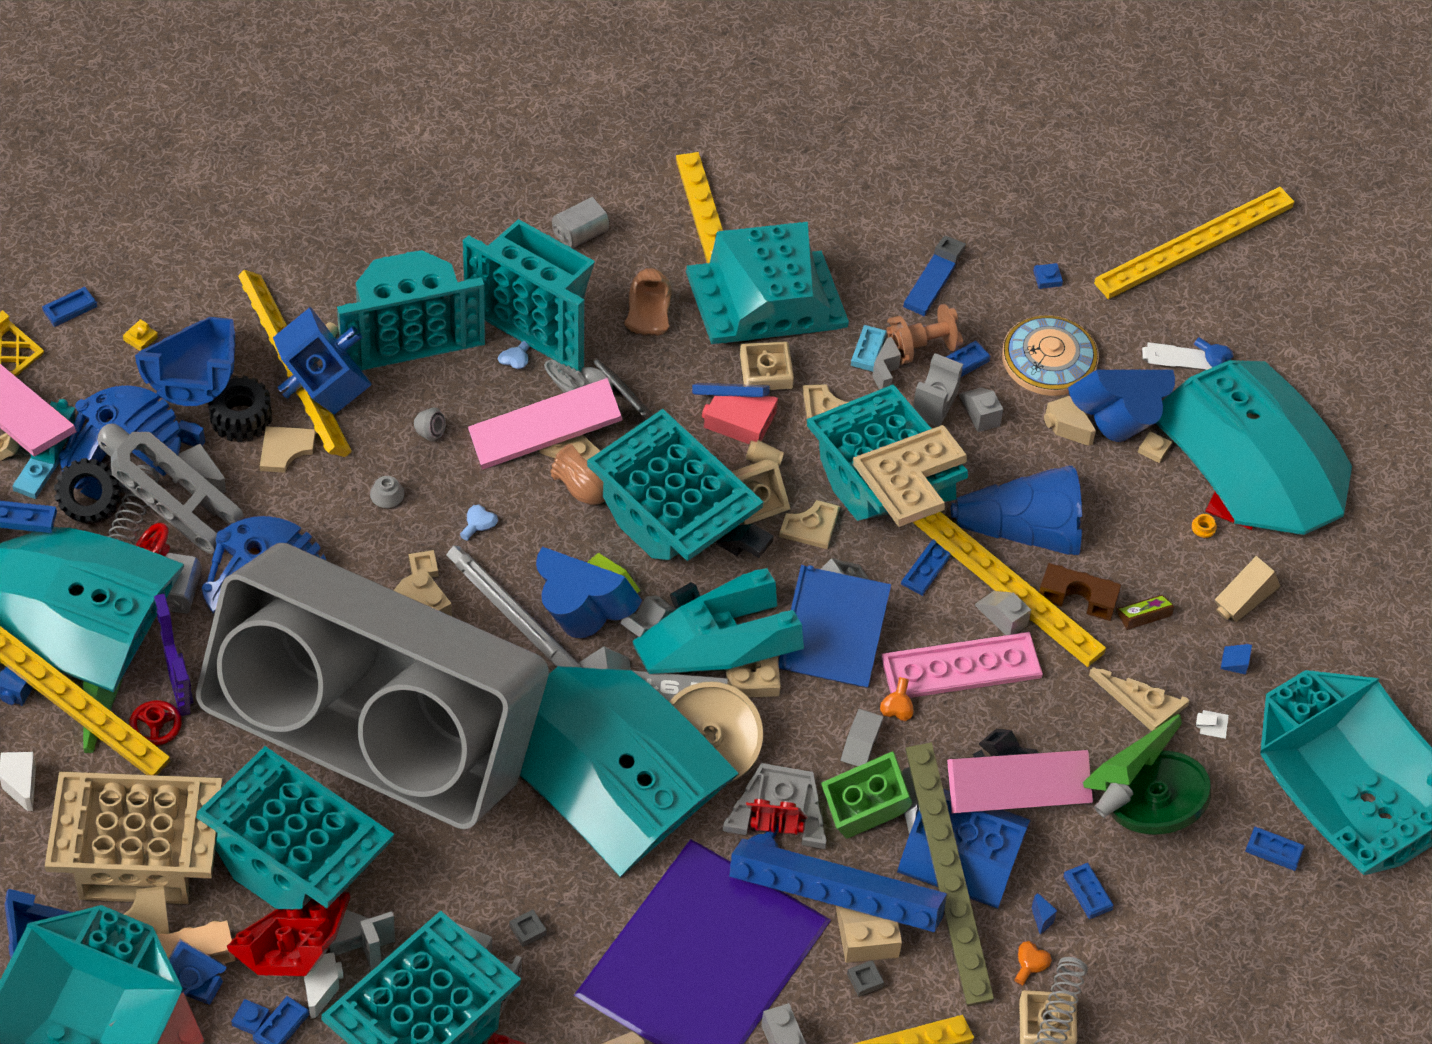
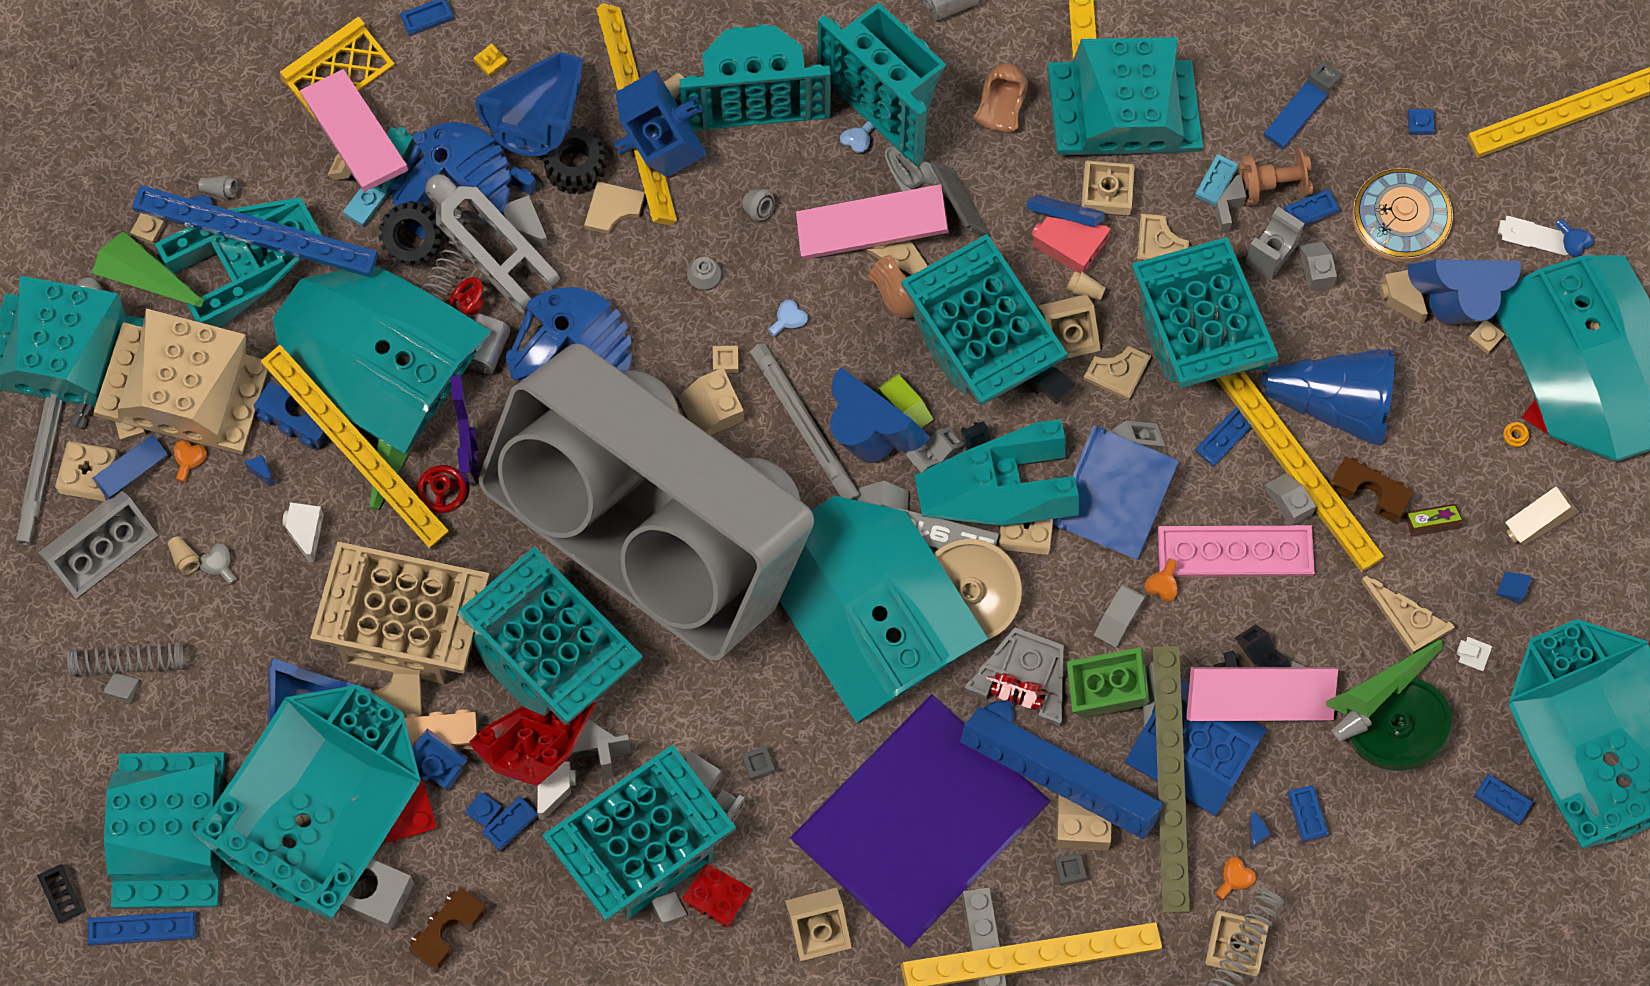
camera: 15 degrees right, 15 degrees up
tan plate [853,425,967,527] -> none

